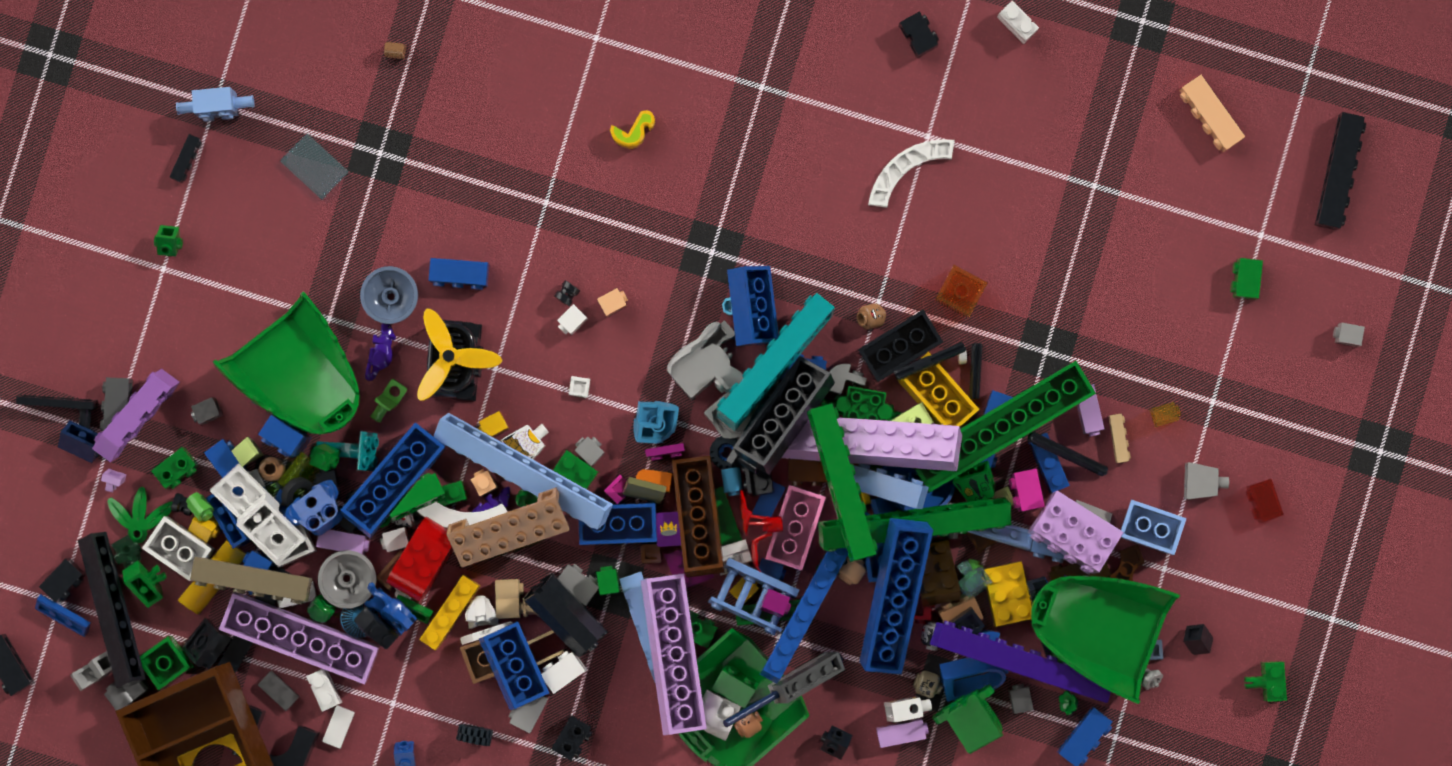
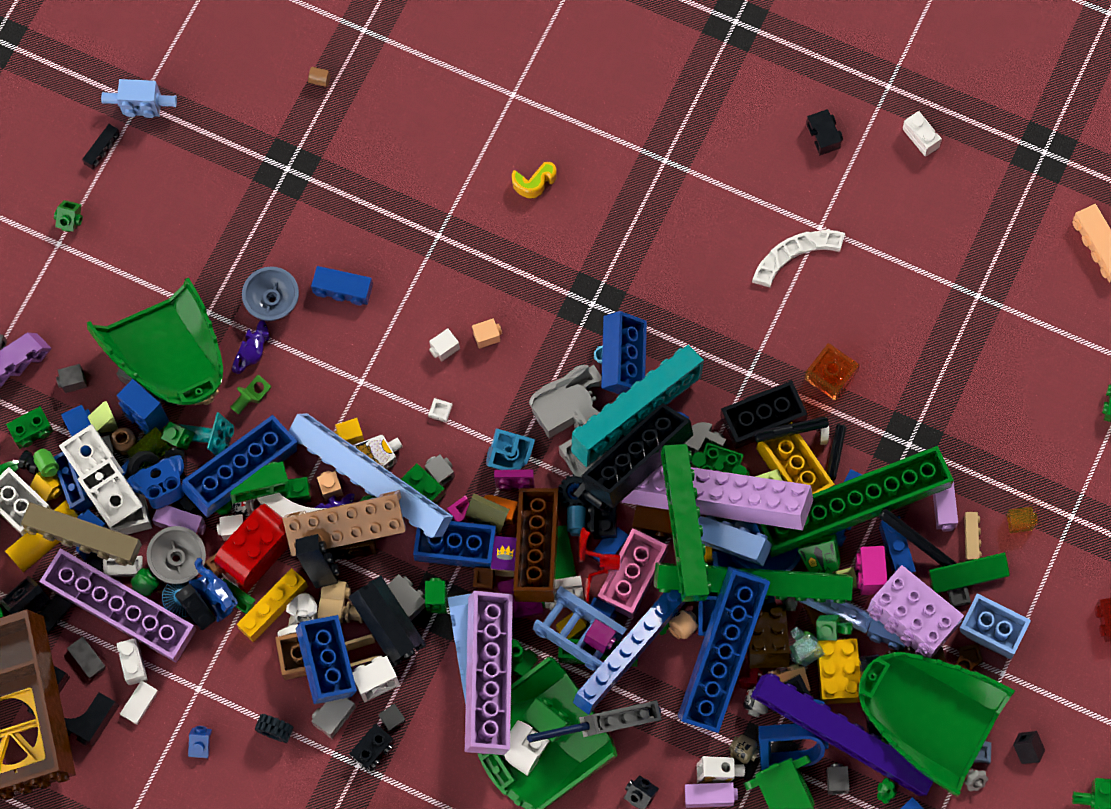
camera: 10 degrees right, 15 degrees down
clear light blue piece [280,133,349,200] -> none
brick [417,309,502,401] -> none
black wheel [554,280,580,307] -> none
nougat head [733,711,763,738] -> none
medium nougat head [857,303,886,330] -> none
light grey torso [1184,462,1229,500] -> none
none -> black brick [295,534,340,589]
none -> dark grey tile [378,704,406,732]
none -> green brick [816,615,853,641]
none -> green slope [929,552,1010,593]
none -> dark grey tile [947,586,971,608]

